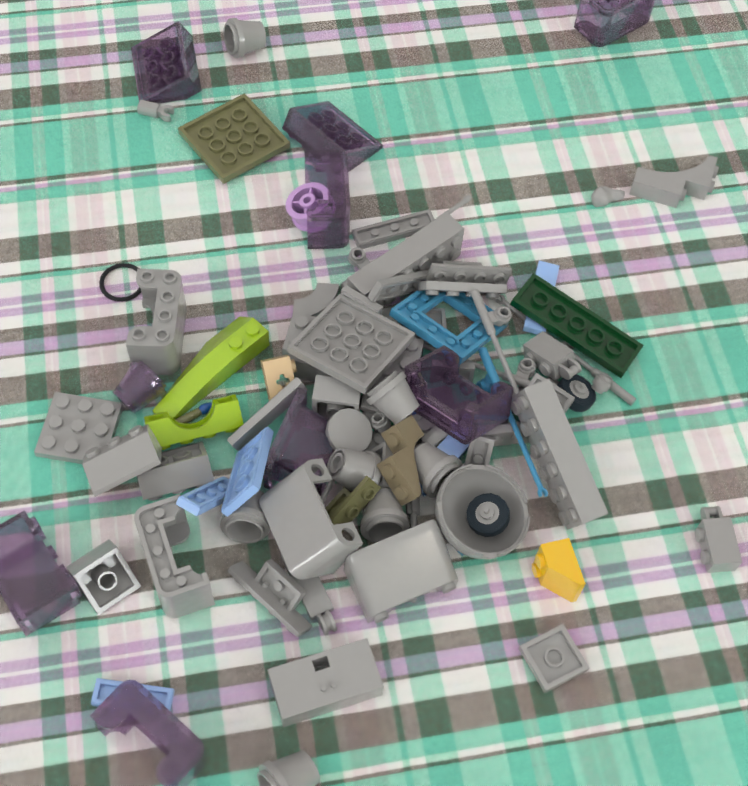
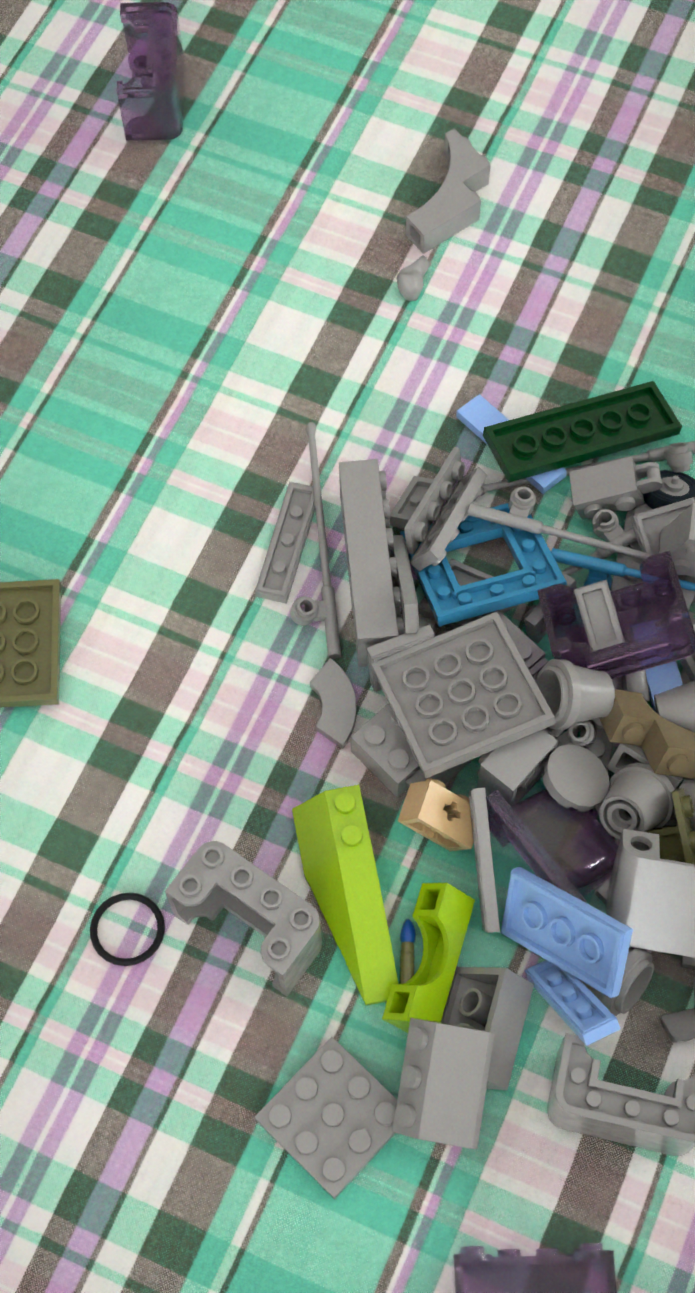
camera: 50 degrees left, 5 degrees up
light grey slope [66,539,141,615] -> none
clear purple piece [112,361,167,414] -> none
clear purple slope [282,101,383,174] -> none
lavender wheel [286,182,336,232] -> none
clear purple windscreen [304,150,350,249] -> none
none -> light grey tile [574,580,626,655]

